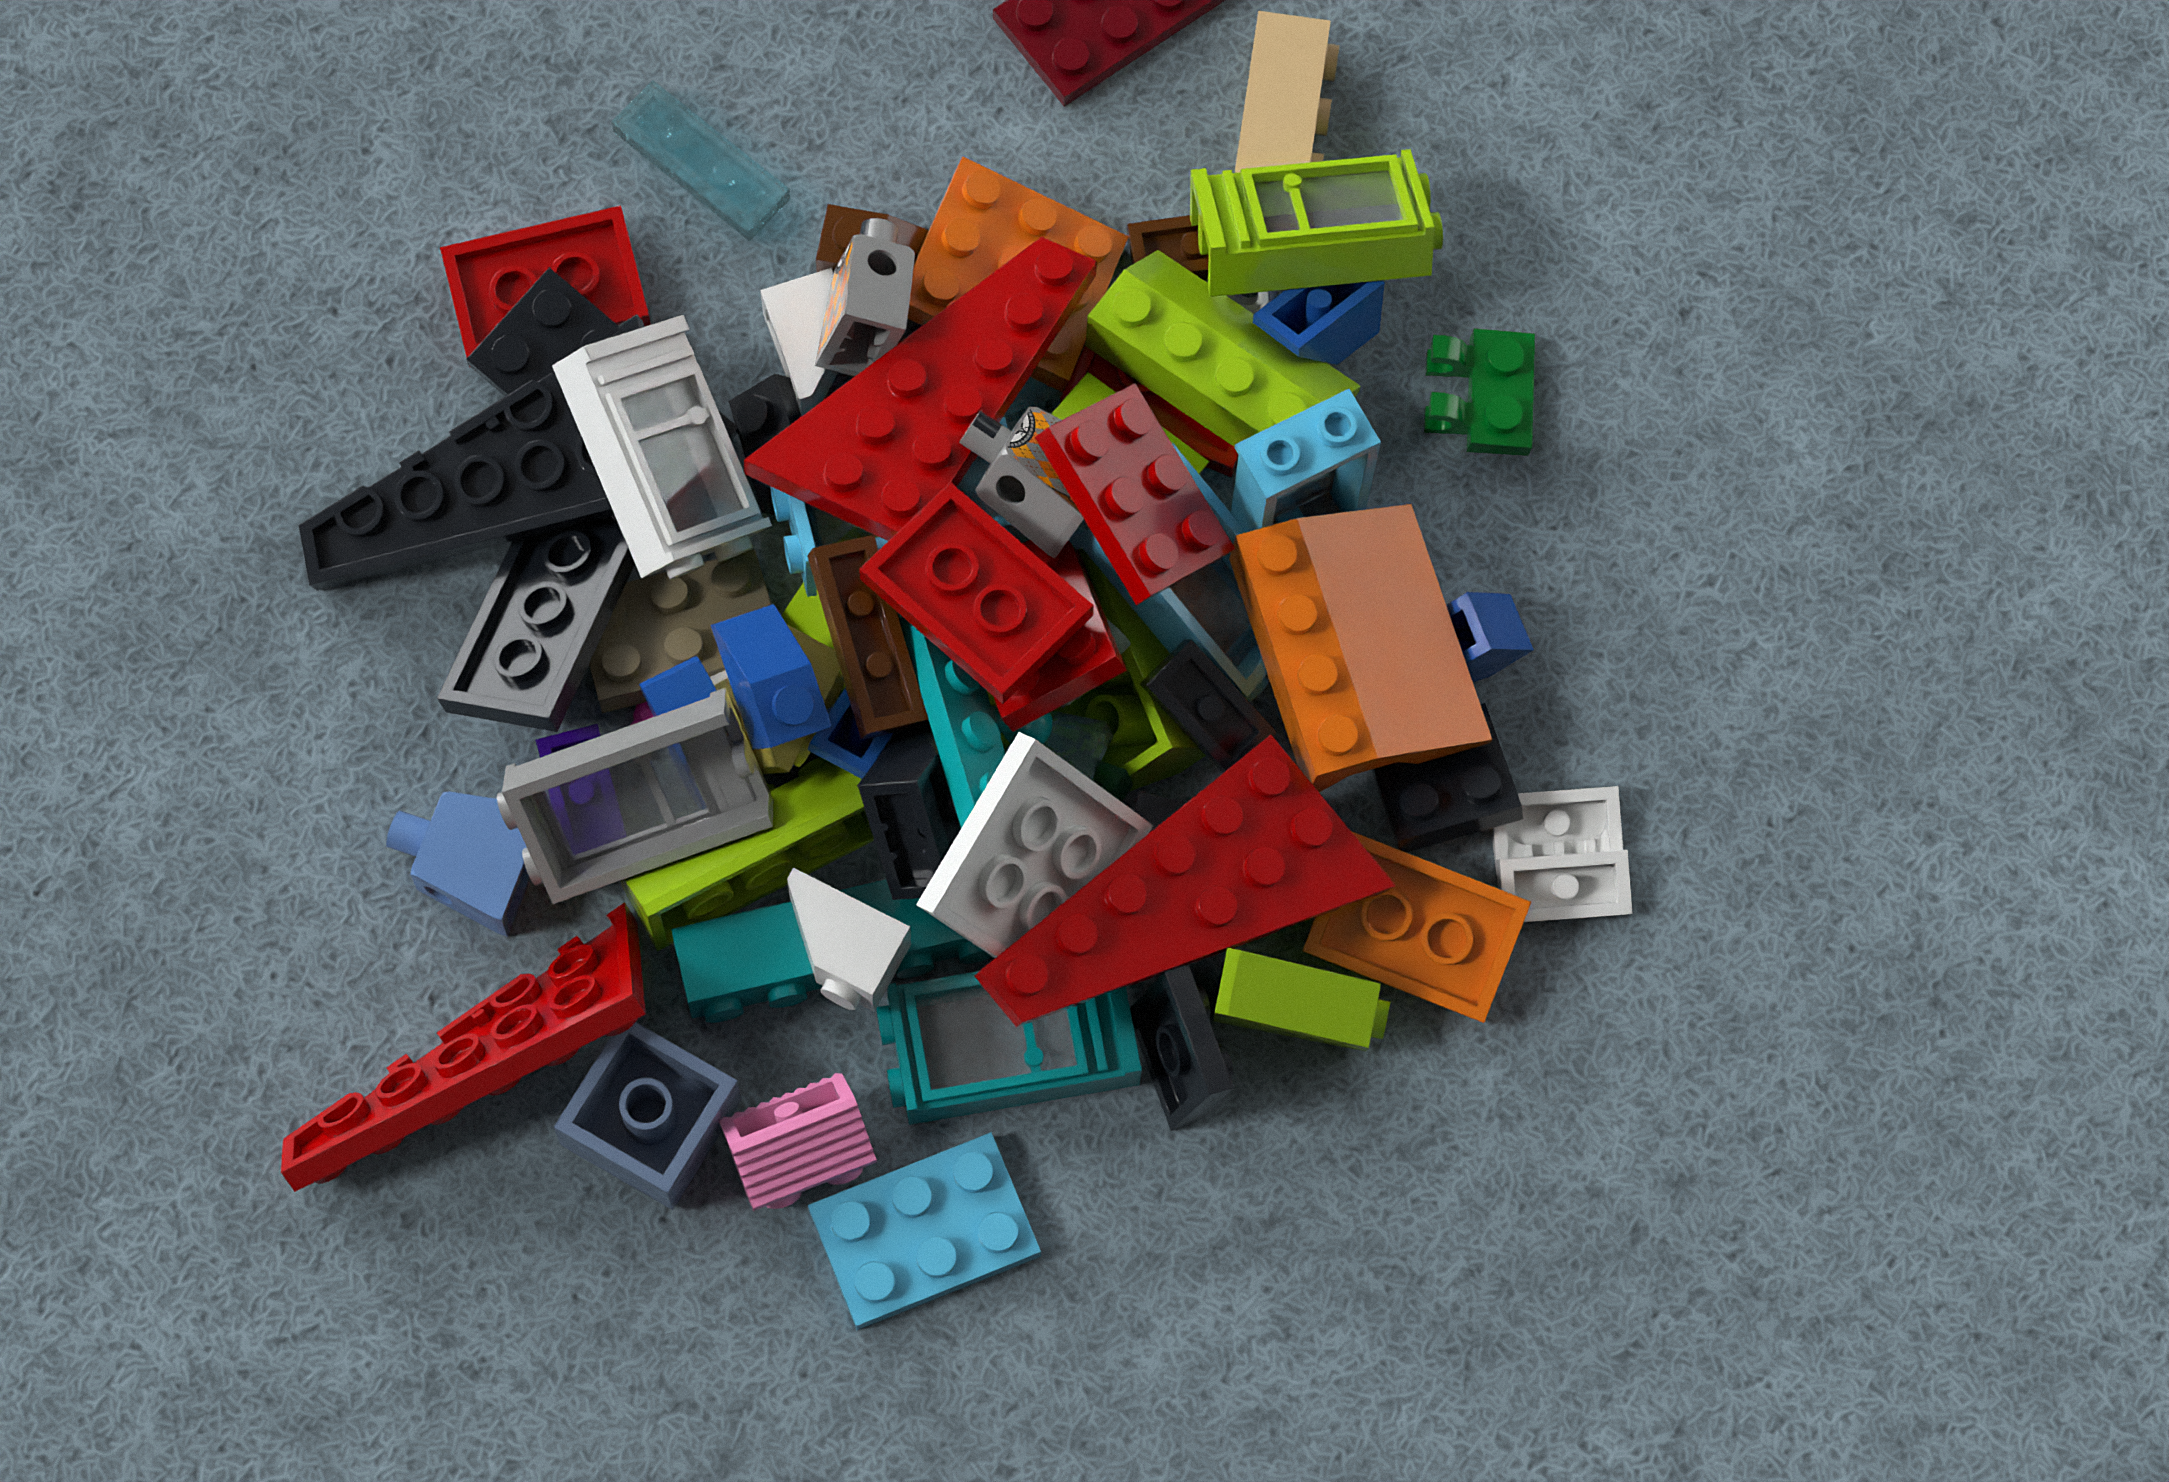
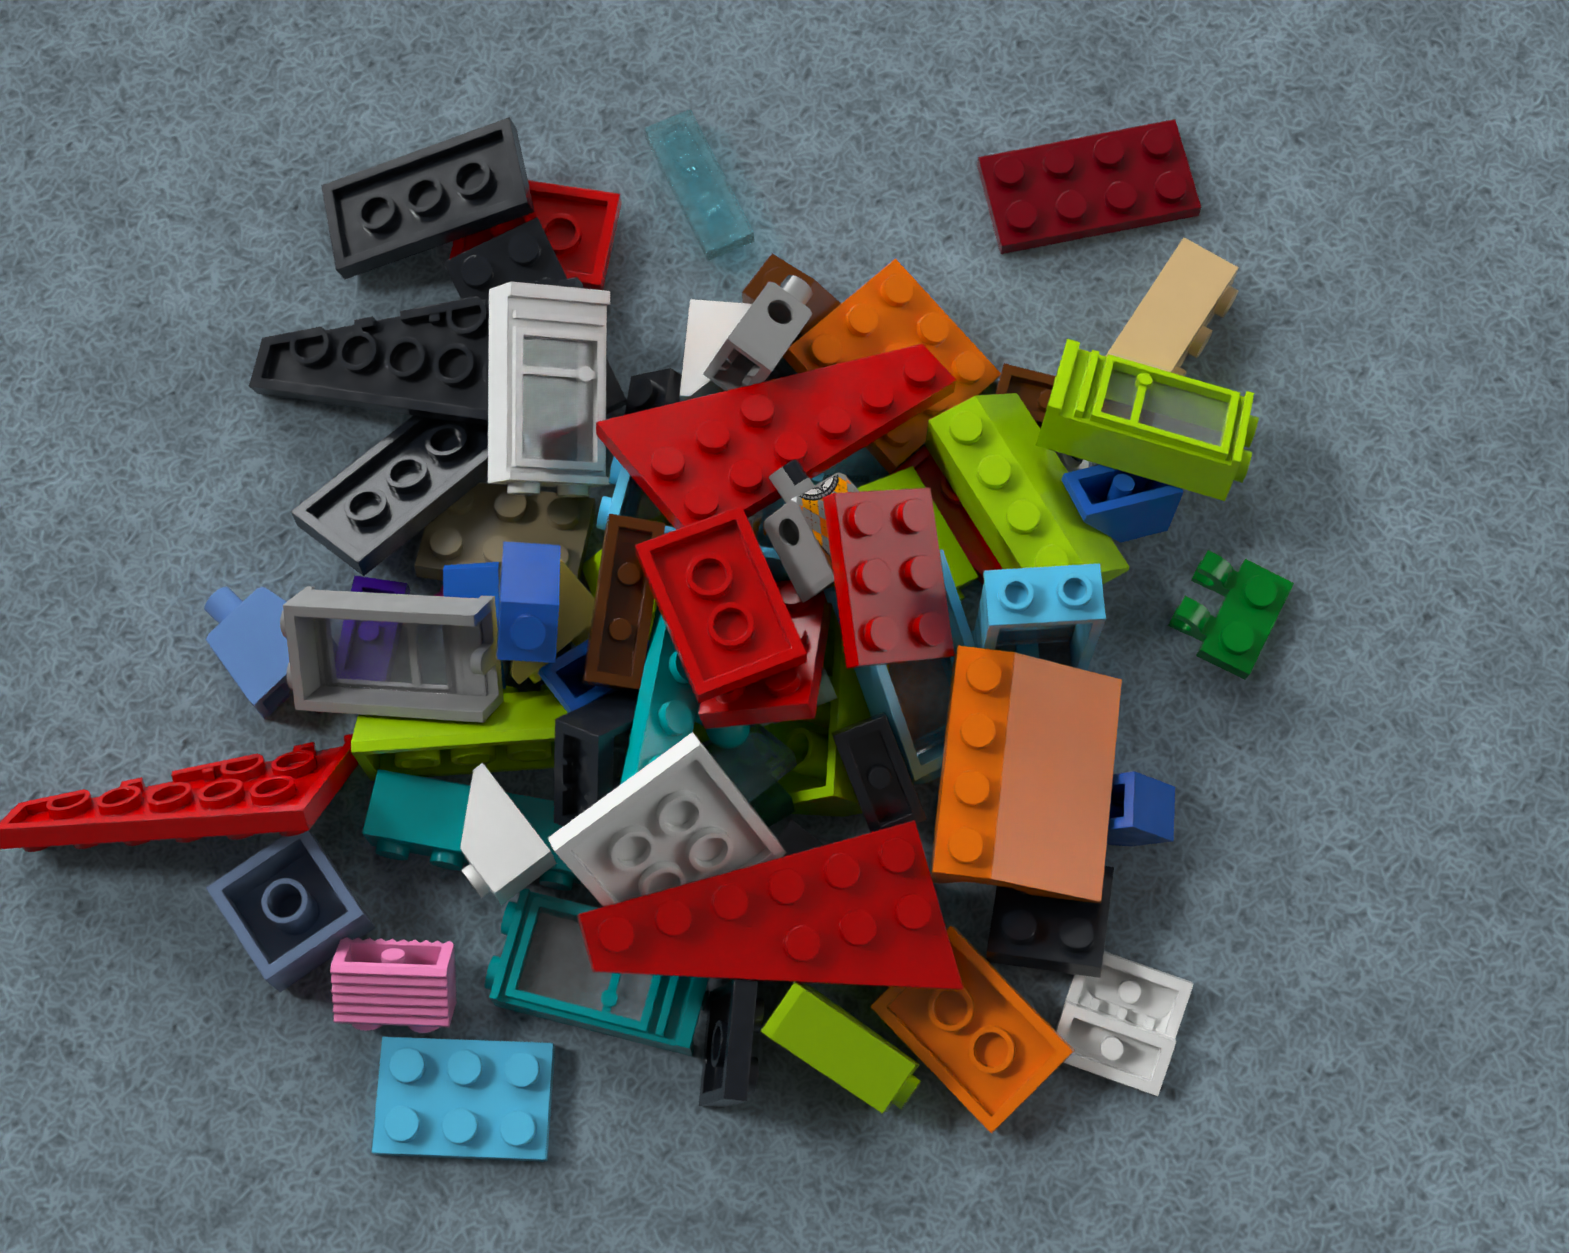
camera: 30 degrees right, 0 degrees up
none -> black plate [321,117,535,279]

